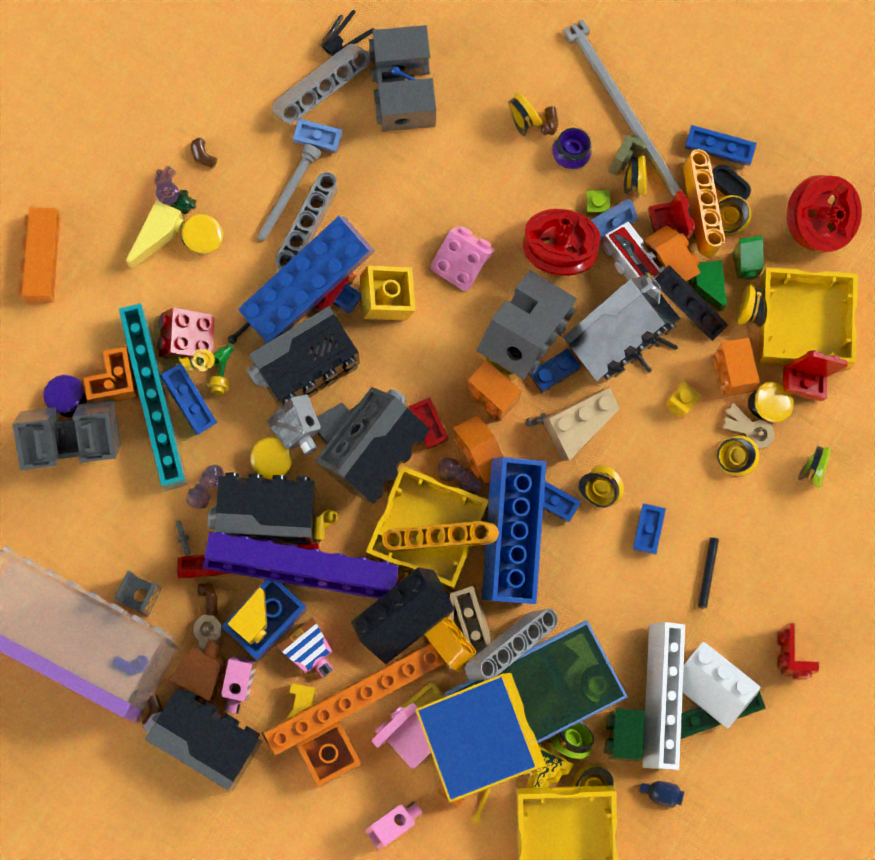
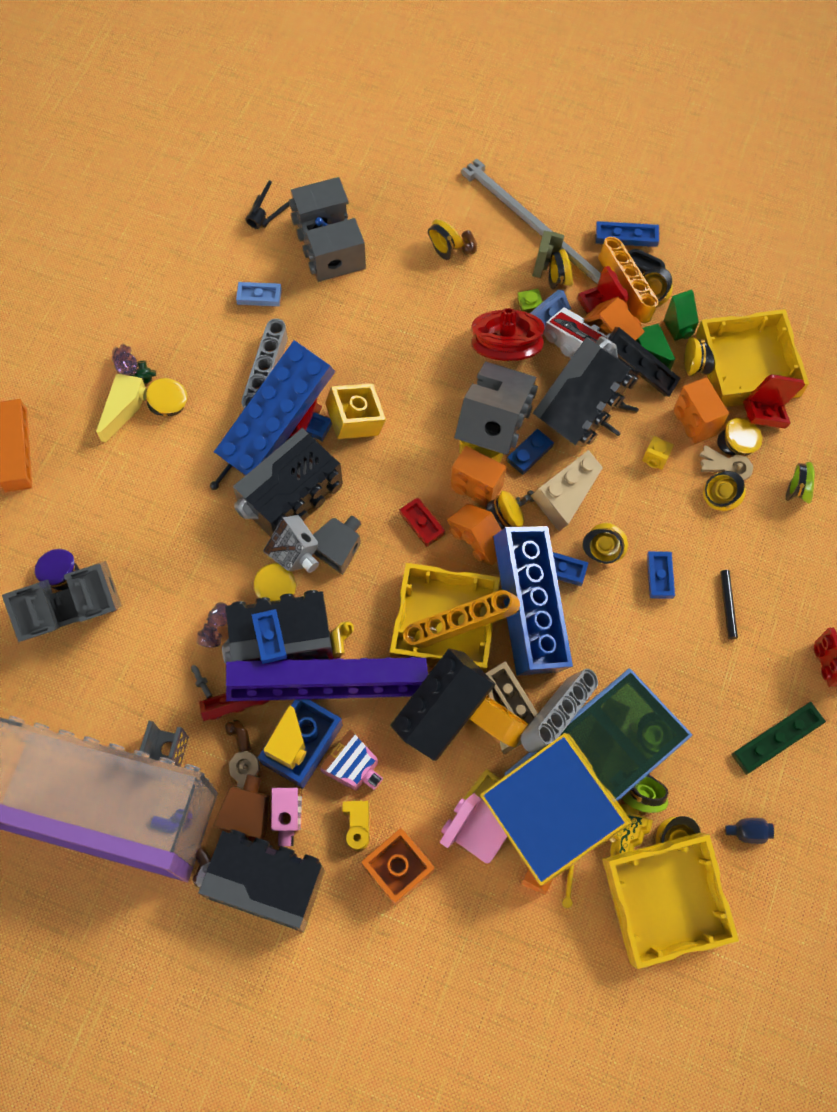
camera: 10 degrees left, 10 degrees down
orange brick [83,347,137,403] -> none
teal brick [119,303,188,491] -> none
bracket [157,307,215,359] -> none
blue plate [159,363,217,435] -> none
yellow plant [175,344,234,395] -> none
reddish brown arm [190,137,217,169] -> none
light grey piece [258,143,321,241] -> none
orange brick [261,642,446,755] -> none
light grey beam [272,44,370,123] -> none
piece [315,387,430,504] -> none
bright pink torso [365,801,422,851] -> none
bright pink bracket [430,226,495,291] -> none
arm [438,457,482,495] -> none
dark purple piece [552,128,592,169] -> none
dark green brick [604,708,645,762] -> none
white brick [643,622,685,770] -> none
white slope [682,641,761,729] -> none
red wheel [787,175,862,252] -> none
none -> blue plate [252,609,287,664]
none -> yellow piece [486,491,524,530]

